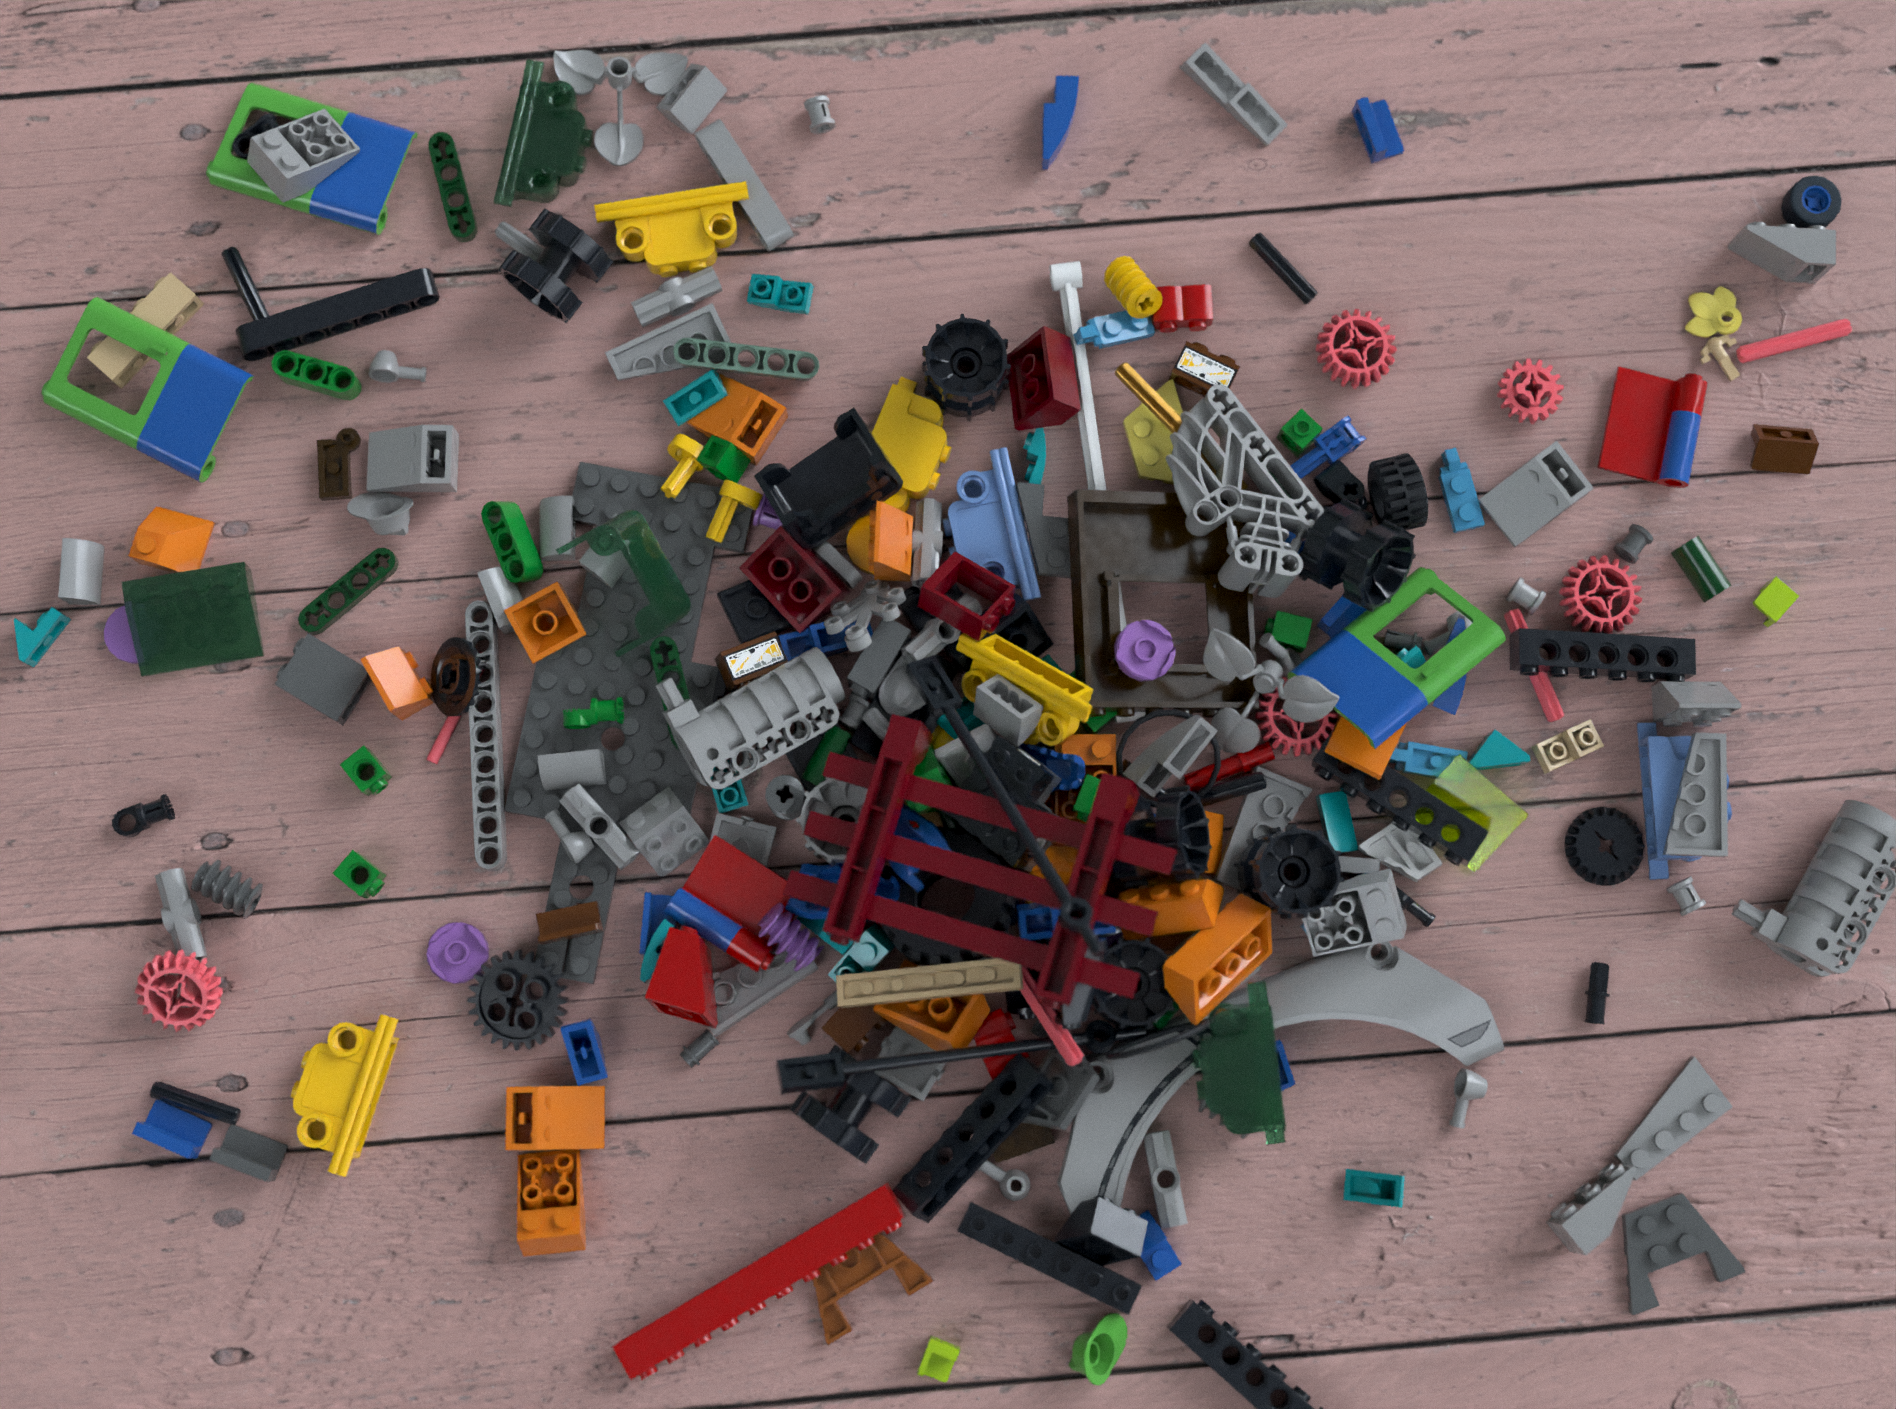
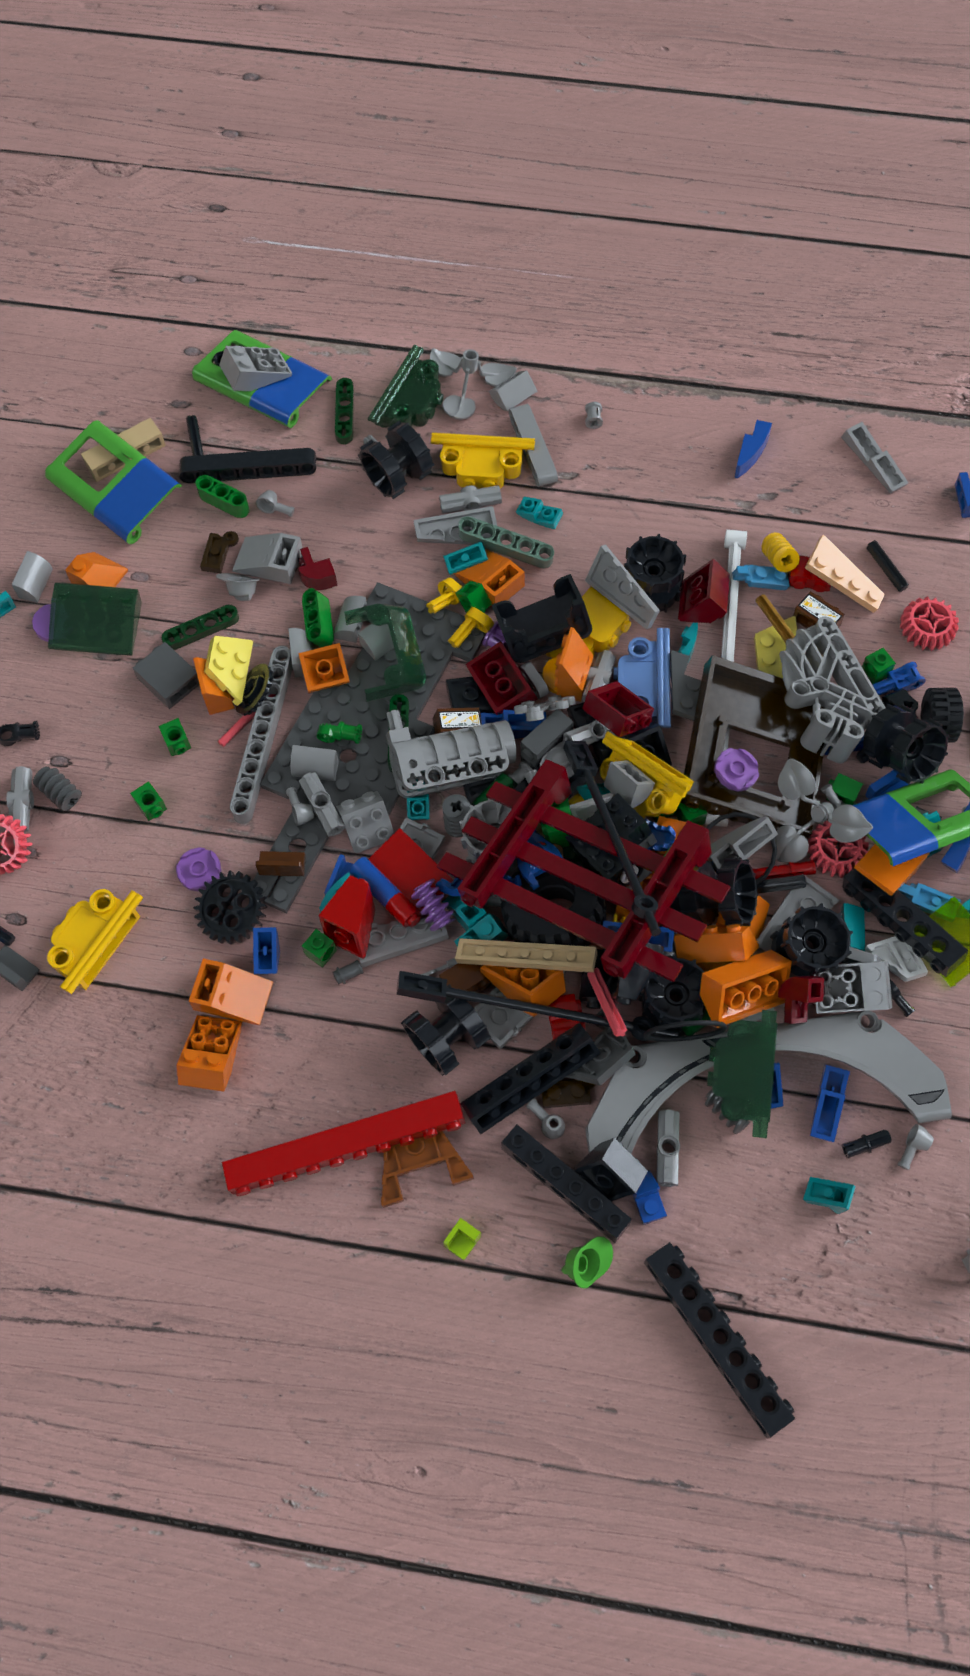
camera: 20 degrees right, 15 degrees down
none -> light yellow wing [204,636,253,706]
none -> dark red brick [298,547,338,590]
none -> green brick [302,929,337,968]
none -> light grey wing [585,545,660,629]
none -> dark red brick [778,975,824,1024]
none -> light nougat wing [805,535,885,613]
none -> blue slope [810,1064,850,1142]
none -> black axle [842,1130,892,1159]

